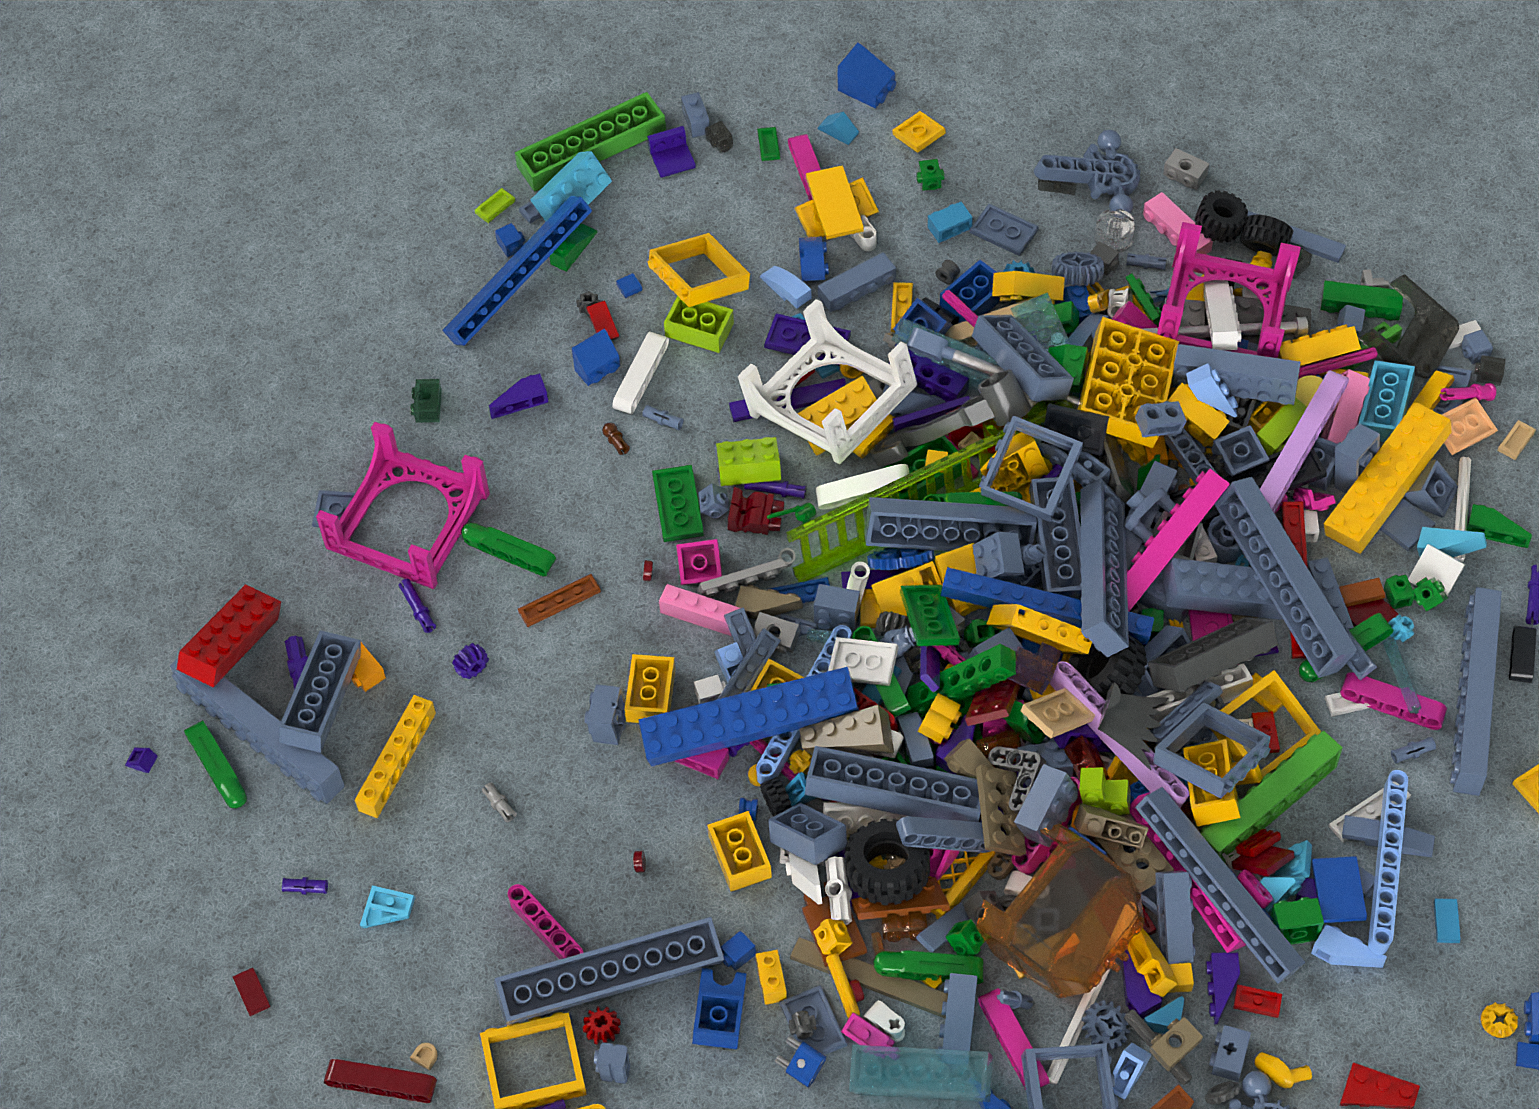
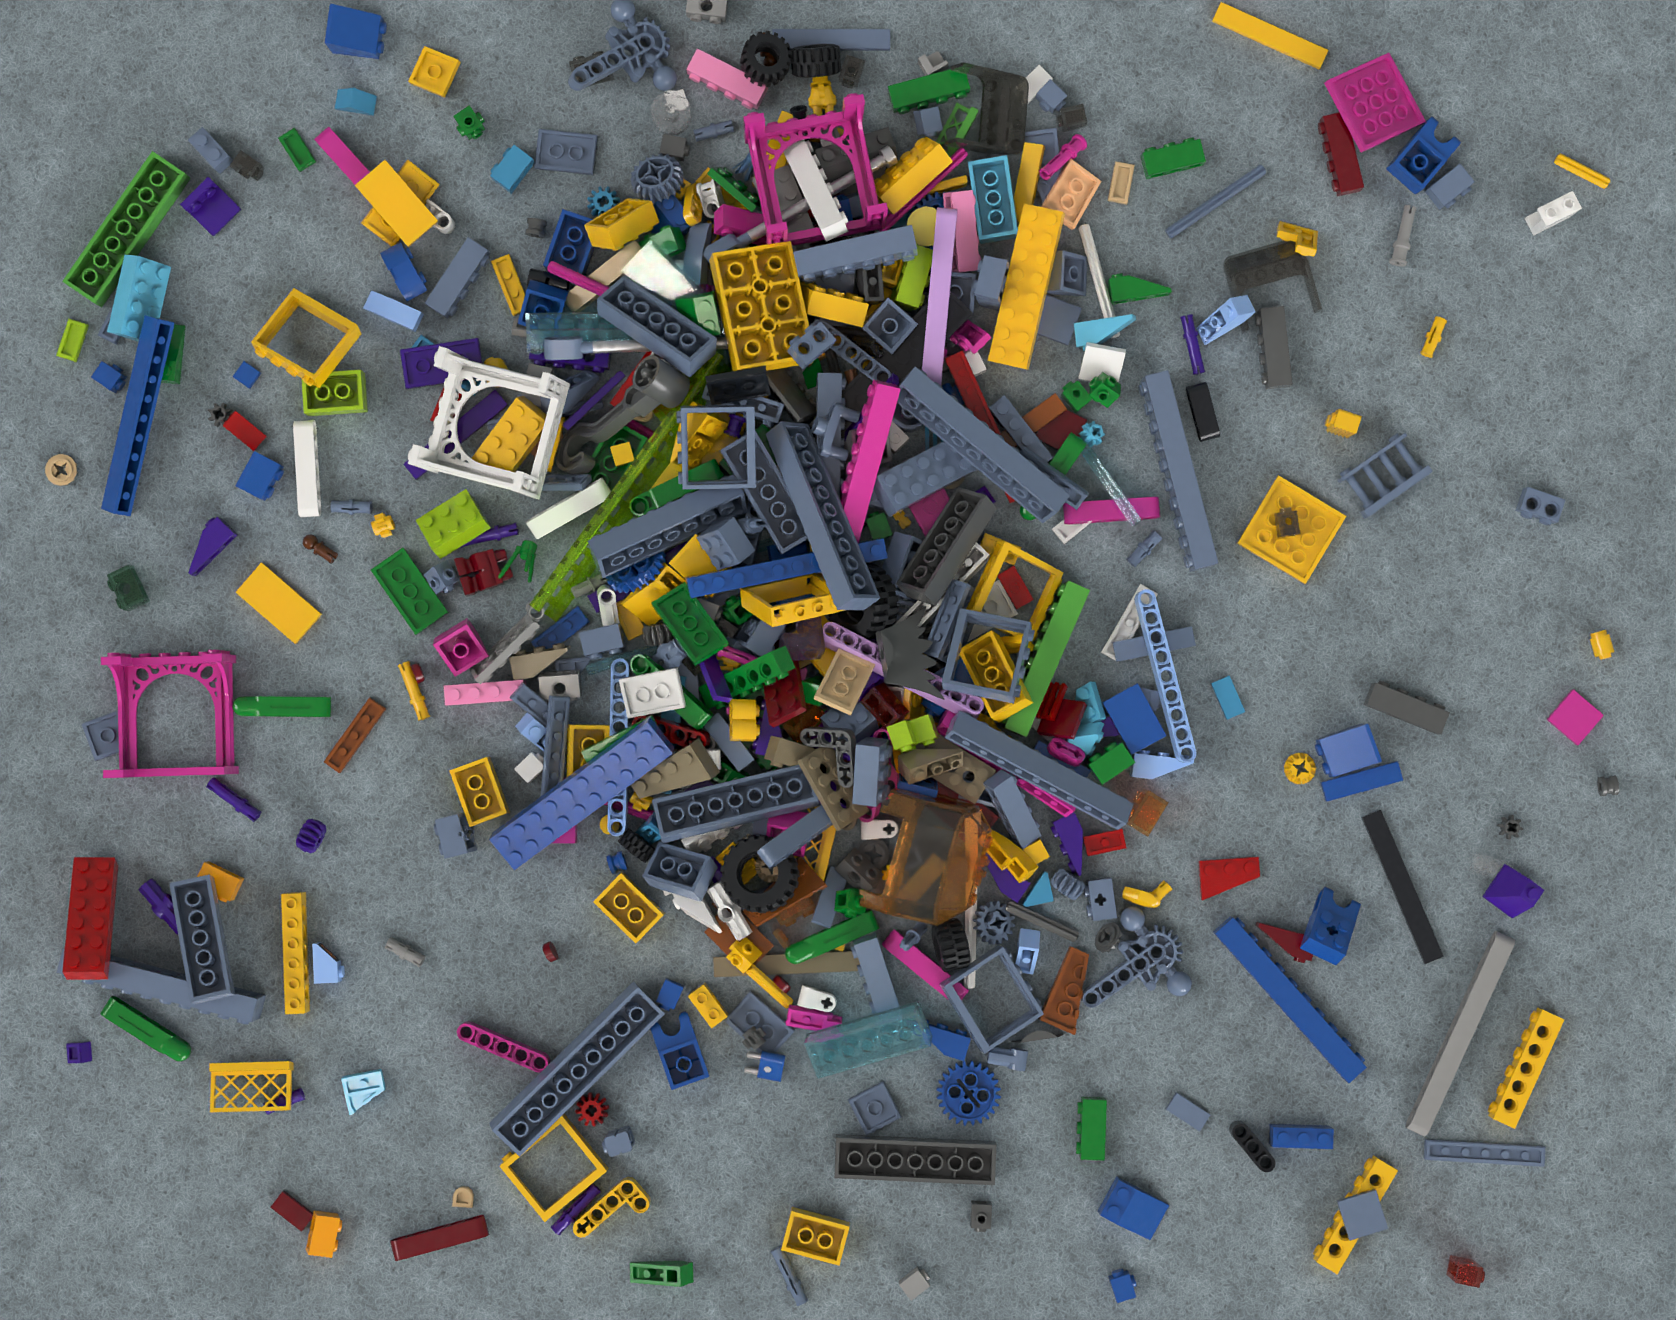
camera: 25 degrees left, 30 degrees up
dark tan brick [1149,1017,1203,1072] -> none
light blue slope [1186,363,1238,417] -> none
none -> tan gear [45,454,78,486]
none -> yellow fence [209,1061,294,1113]
none -> yellow tile [236,562,322,644]
none -> light orange brick [306,1211,342,1258]
none -> light blue slope [312,942,345,984]
none -> yellow gear [371,512,395,538]
none -> yellow pin [398,661,431,721]
none -> sand blue tile [542,474,592,491]
none -> light grey axle [571,574,608,598]
none -> black tyre [932,918,970,972]
none -> sand blue gear [1051,868,1085,900]
none -> clear orange brick [1126,789,1169,837]

